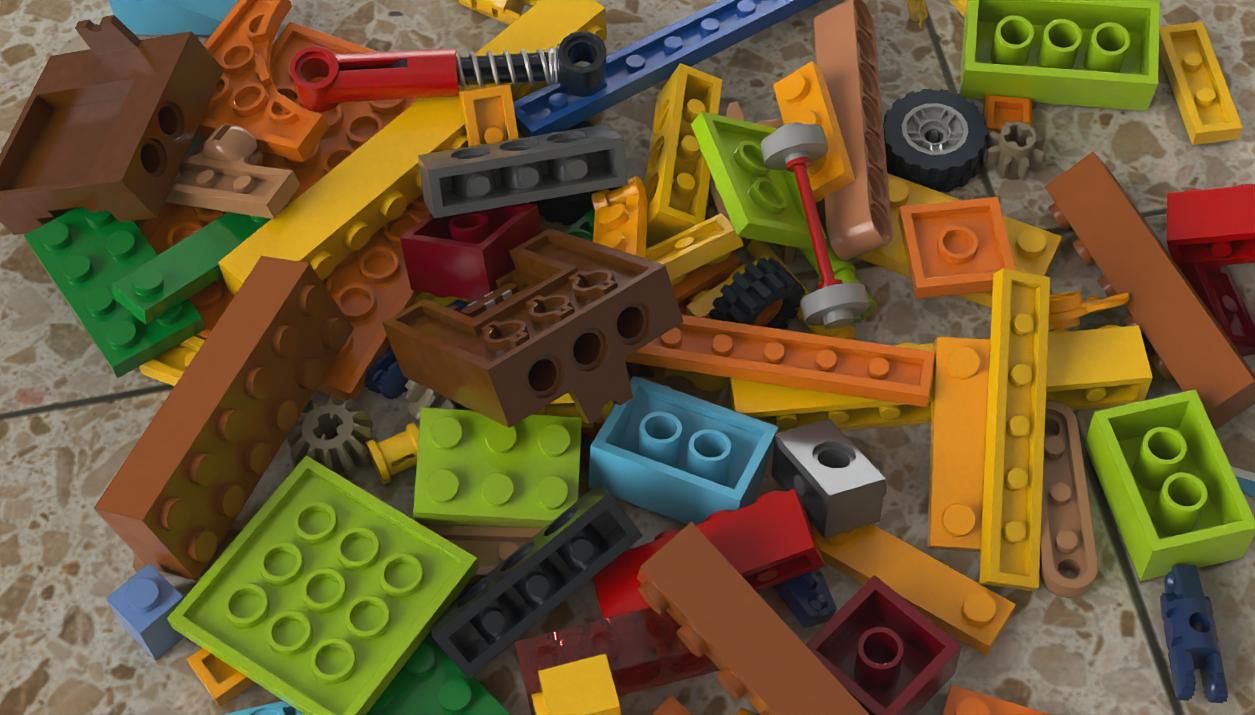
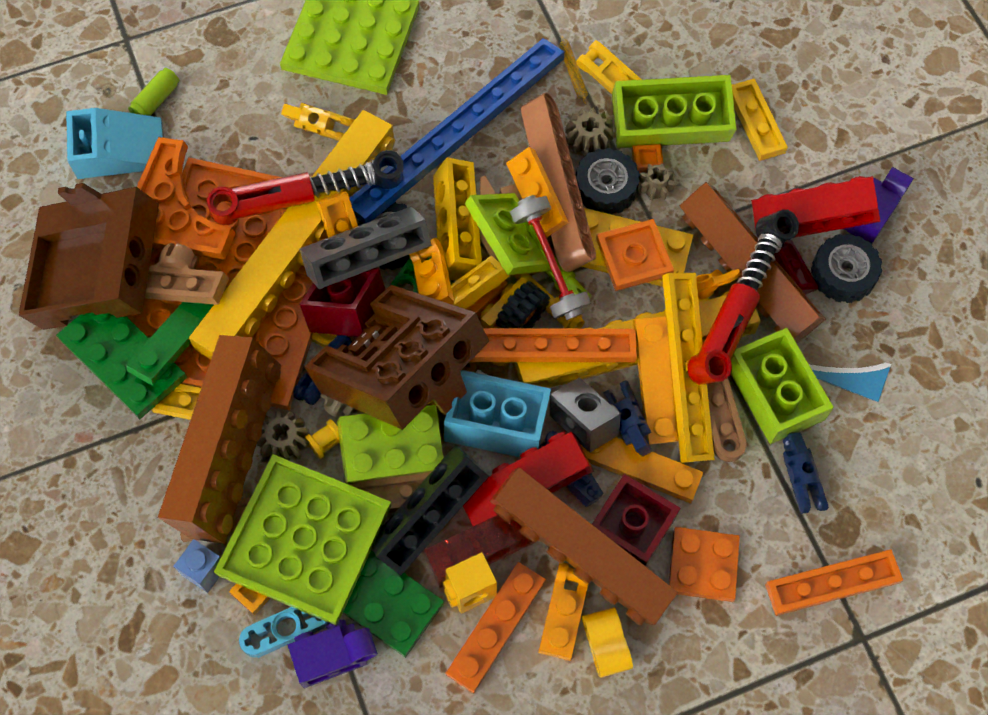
camera: 15 degrees left, 10 degrees up
none -> dark tan gear [565,107,614,157]
none -> dark blue hinge [603,380,652,457]
none -> red piece [687,210,799,385]

